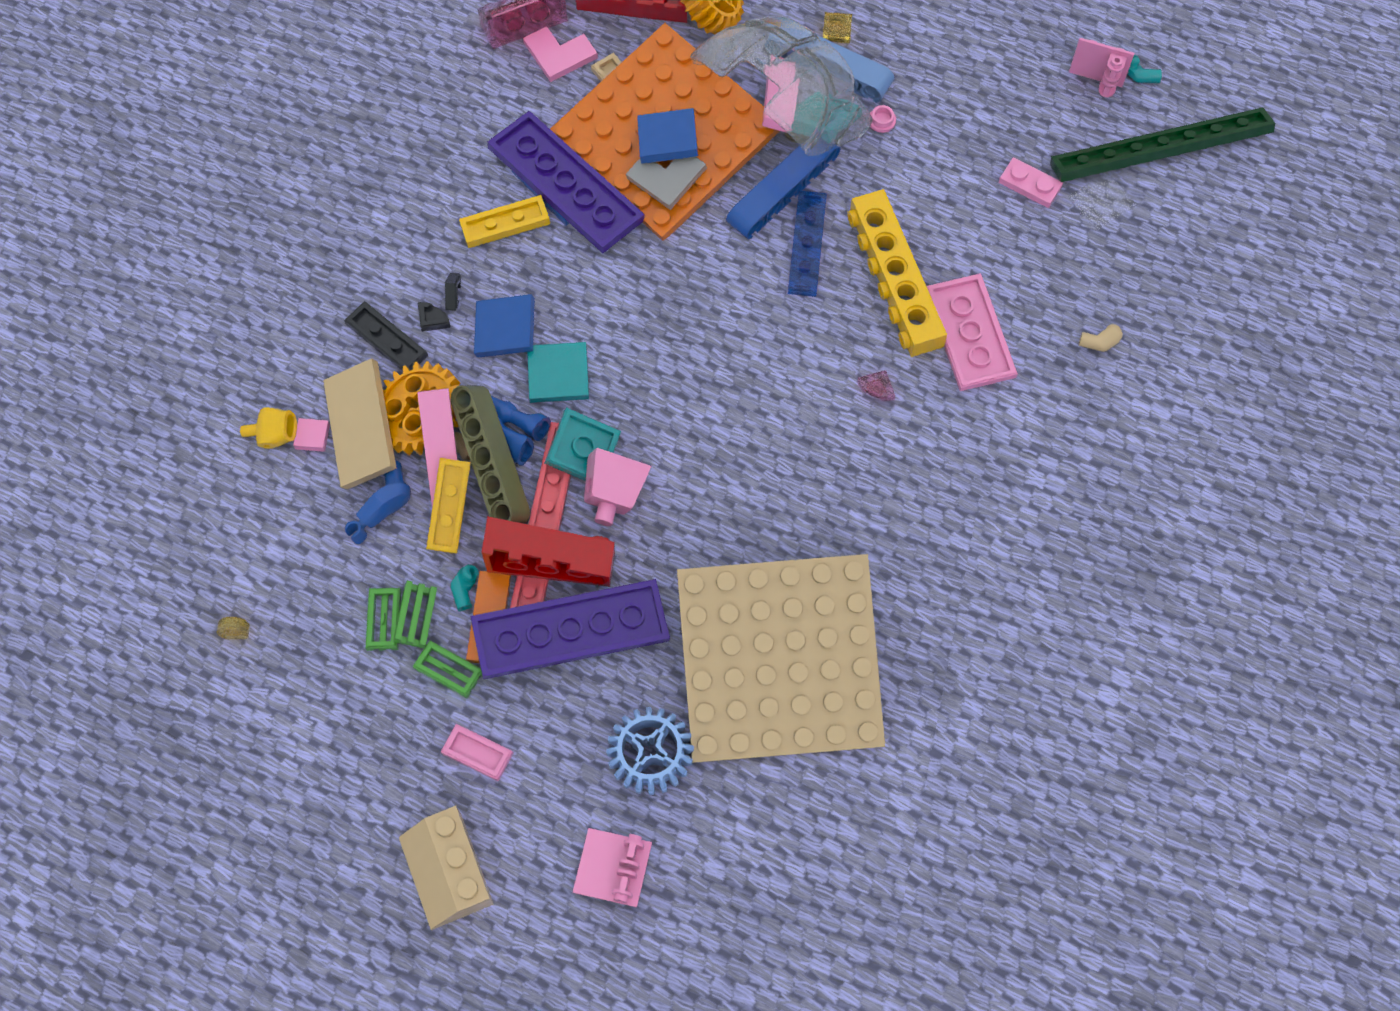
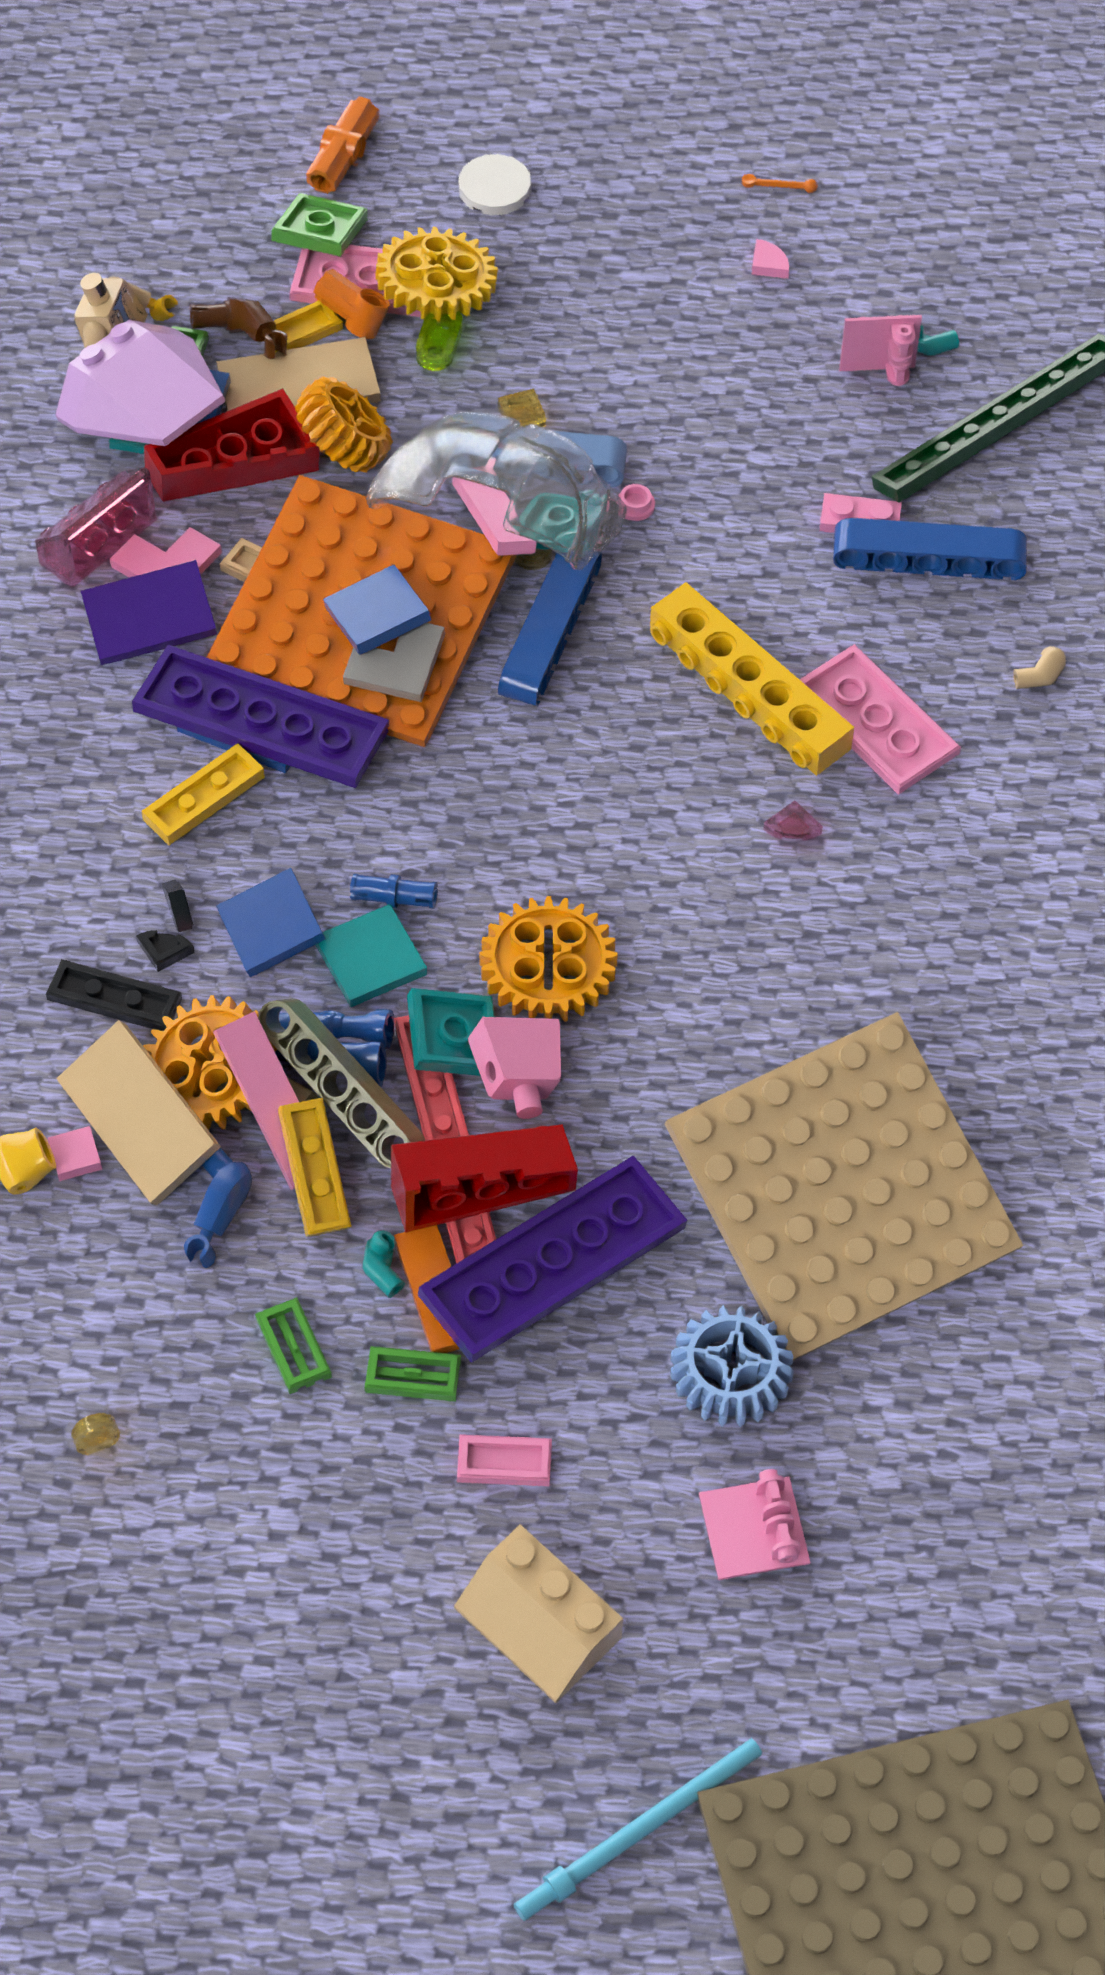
camera: 25 degrees left, 10 degrees down
bright green tile [393,580,437,649] -> none
clear blue tile [788,190,827,297] -> none
none -> dark purple tile [80,560,218,665]
none -> blue pin [350,873,438,909]
none -> light orange gear [479,896,618,1022]
none -> blue beam [833,518,1027,581]

